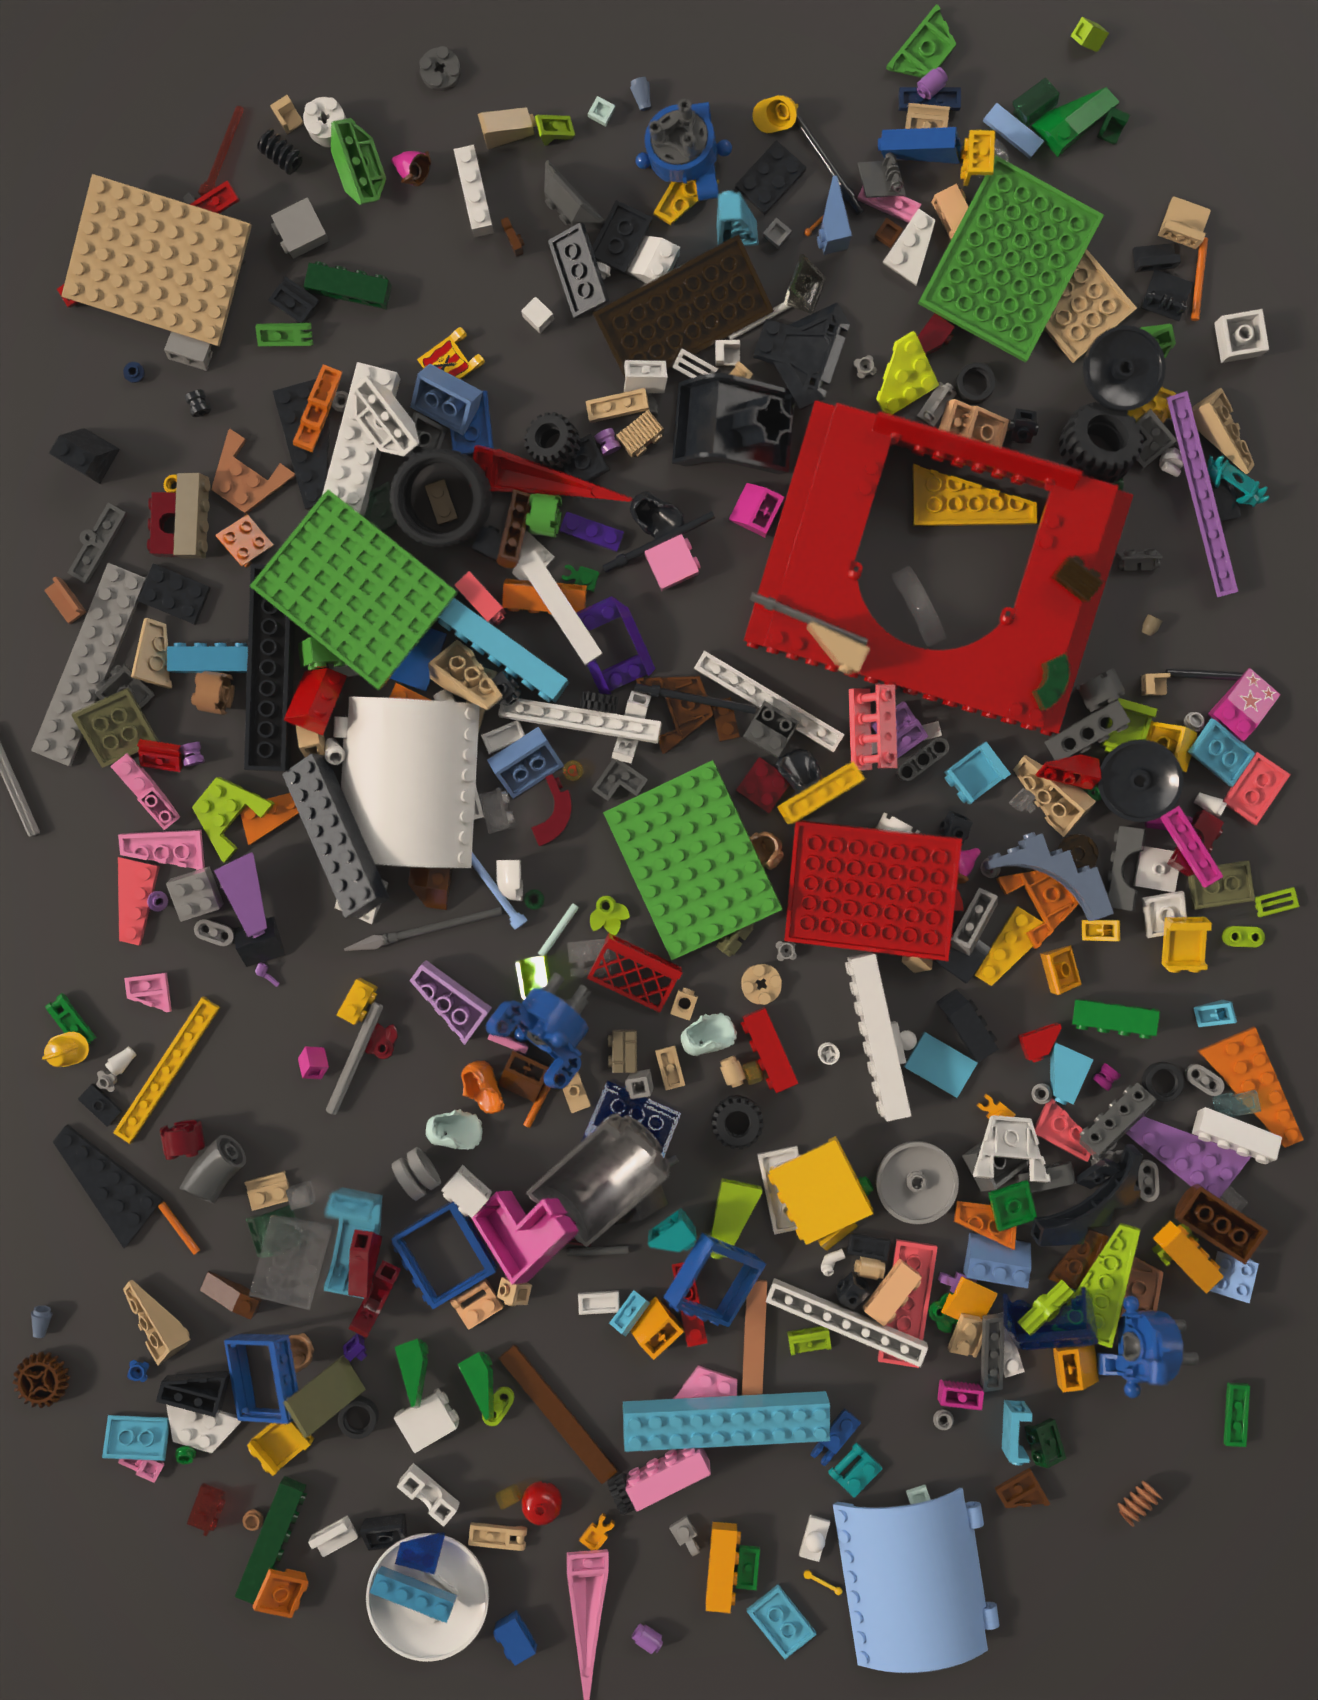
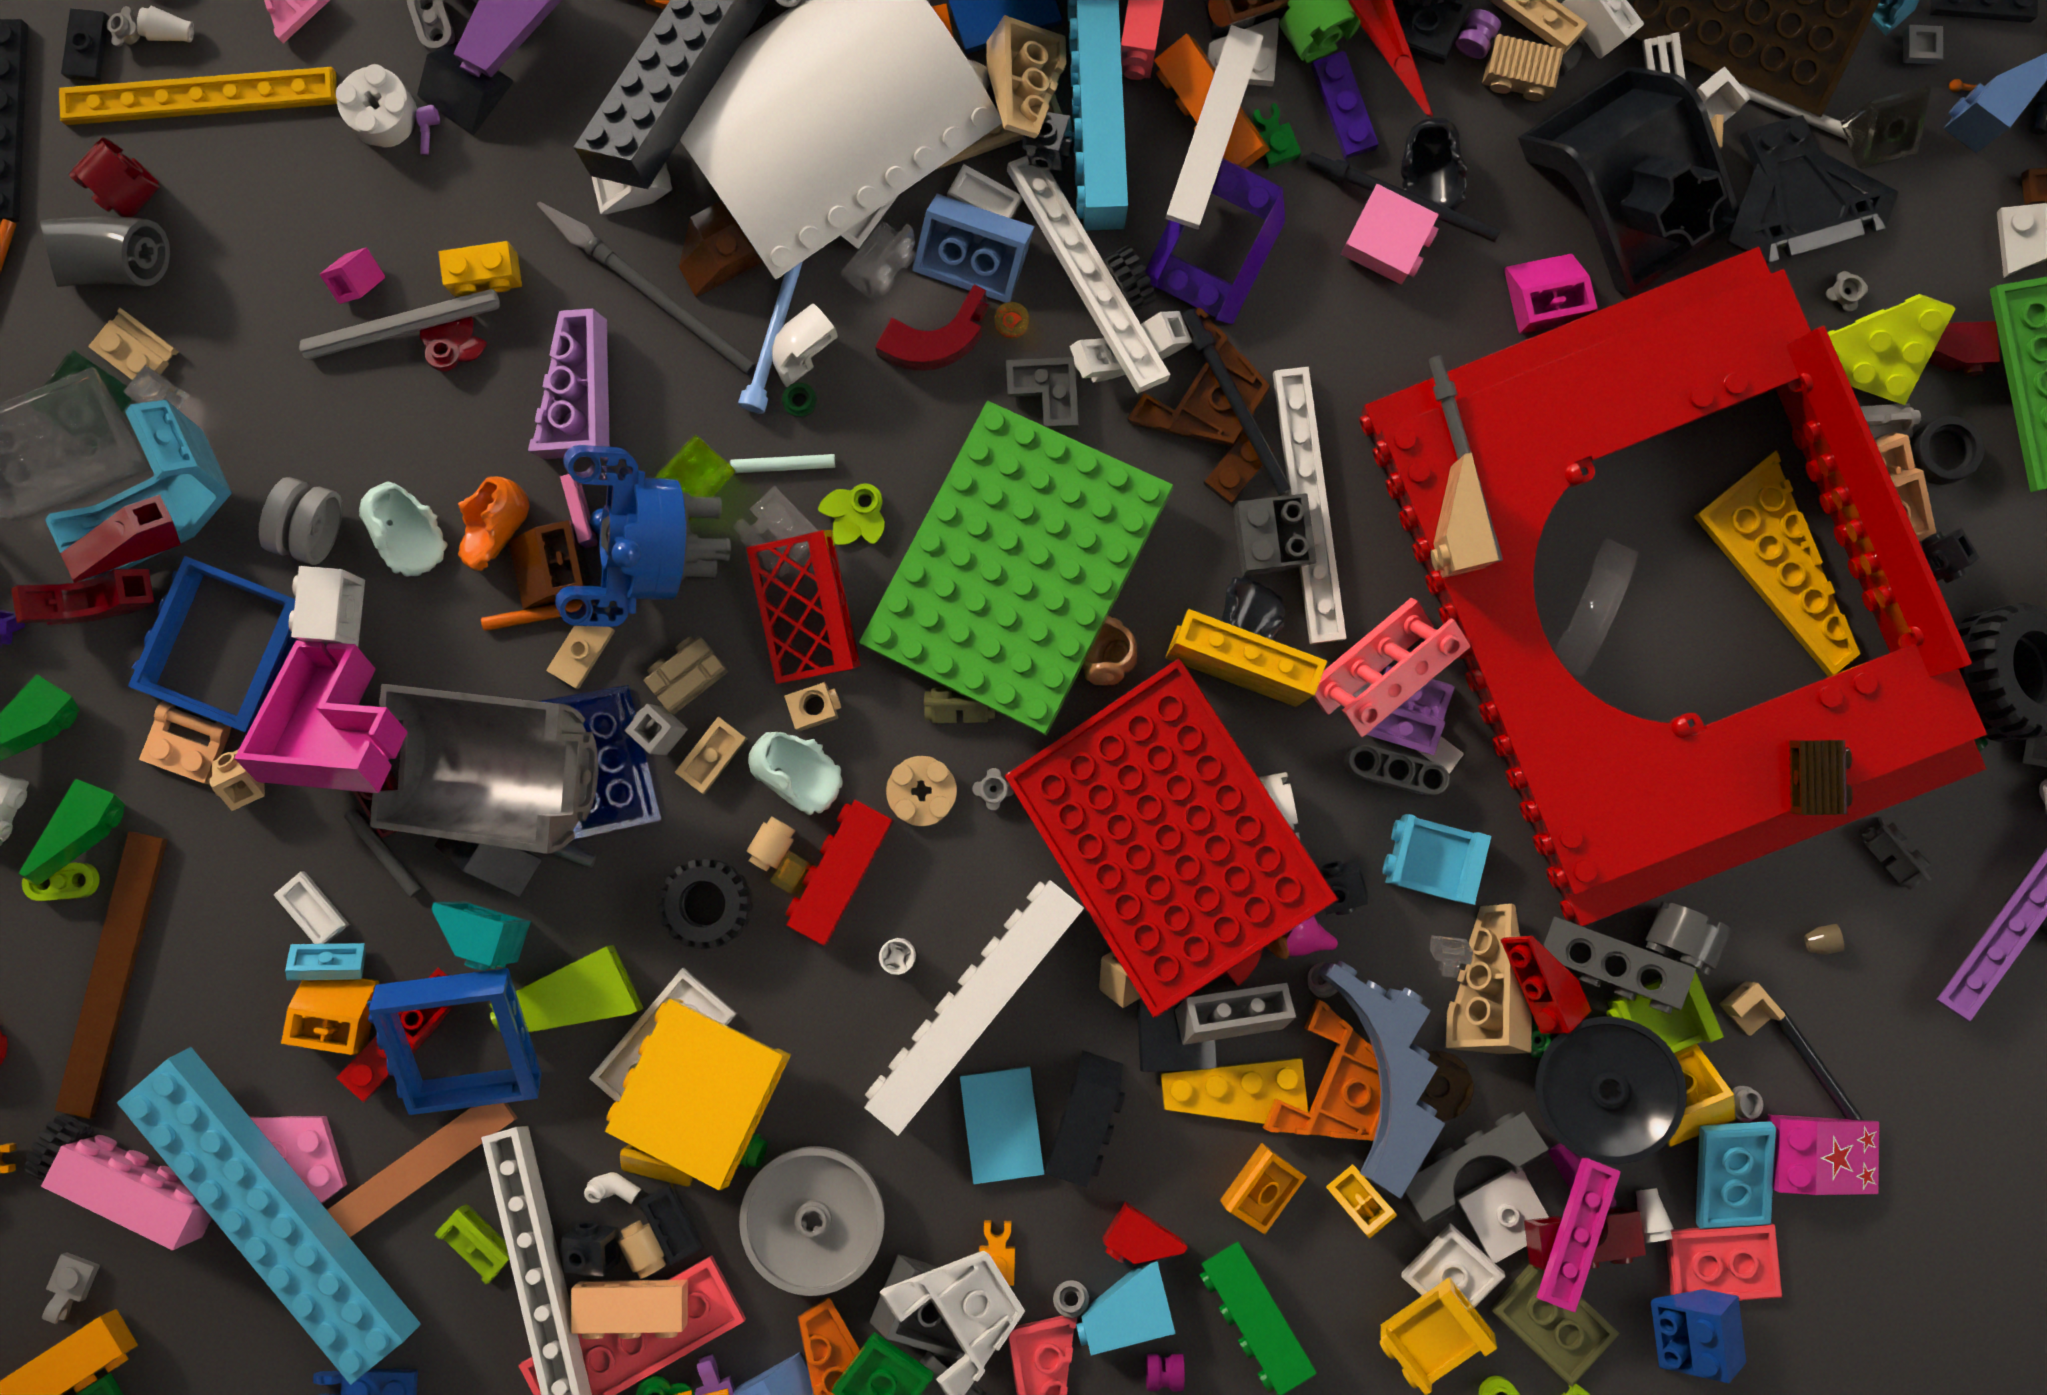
camera: 50 degrees right, 5 degrees down
dark red plate [736,757,790,814] -> none
white tile [891,1021,917,1064] -> none
dark green brick [1032,653,1069,711] -> none
none -> white brick [336,64,417,147]
none -> blue slope [1651,1289,1747,1383]

